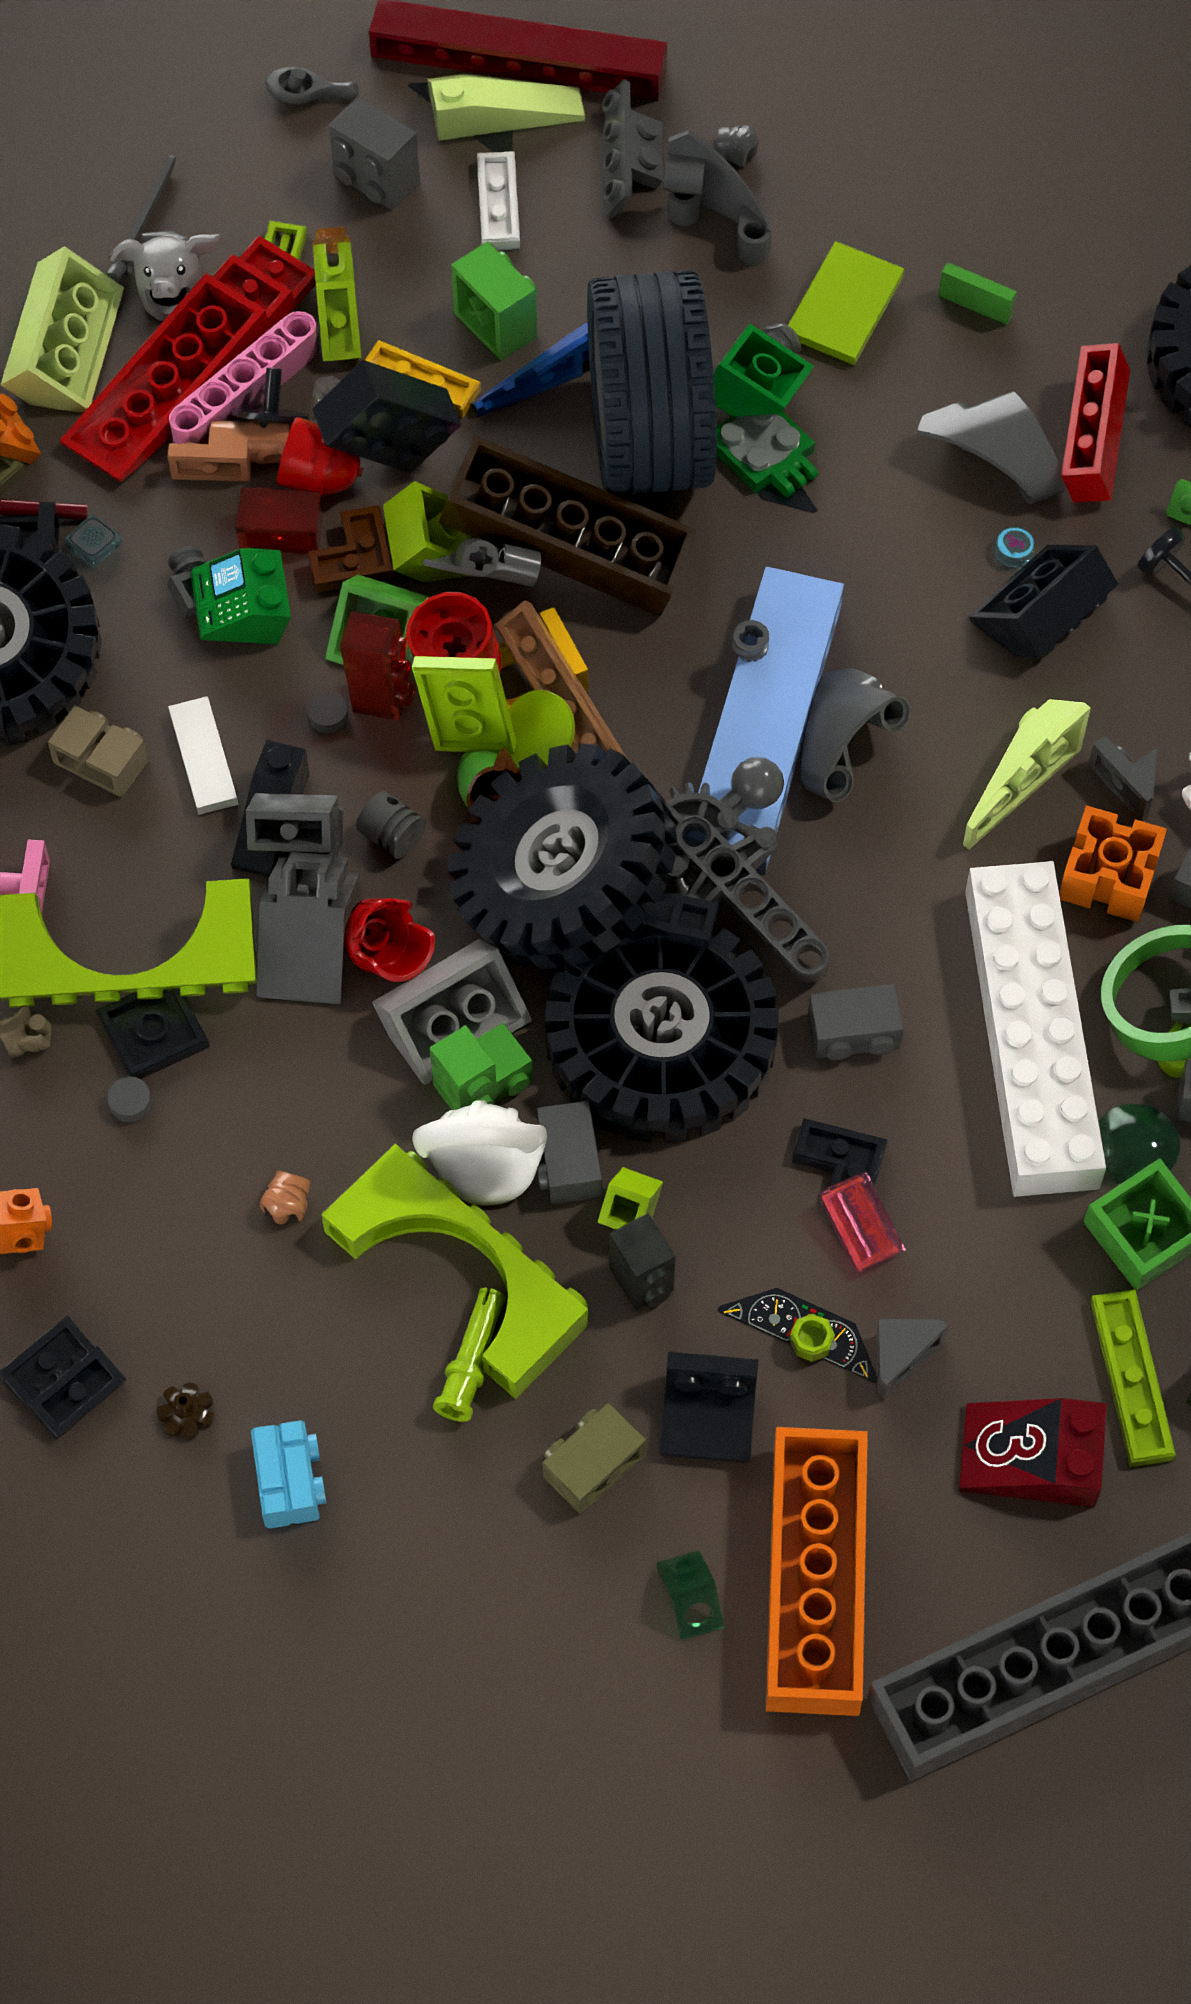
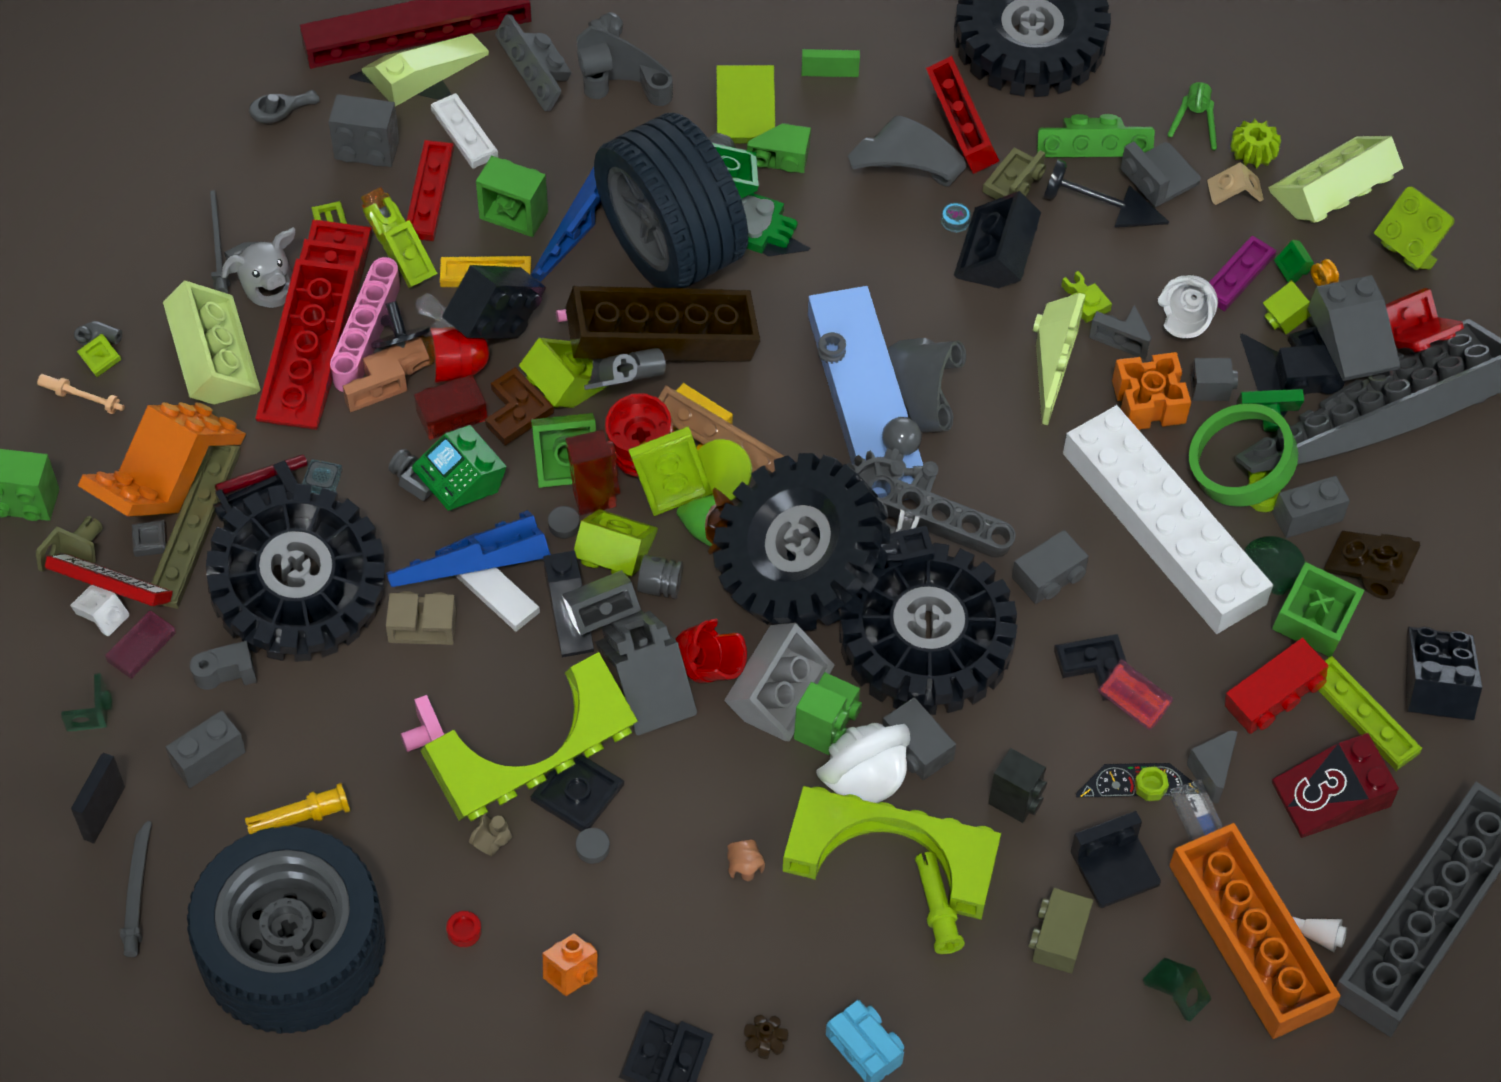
camera: 30 degrees left, 5 degrees down
lime brick [597,1167,663,1230] -> none
none -> blue wedge [386,510,551,587]
none -> red tile [406,140,454,241]
none -> lime slope [574,509,658,577]
none -> bright green slope [747,123,811,173]
none -> olive bracket [982,147,1046,199]
none -> lime plate [1061,271,1112,323]
none -> clear tile [1169,779,1223,841]
none -> red brick [1225,637,1329,734]
none -> white cone [1293,917,1347,953]

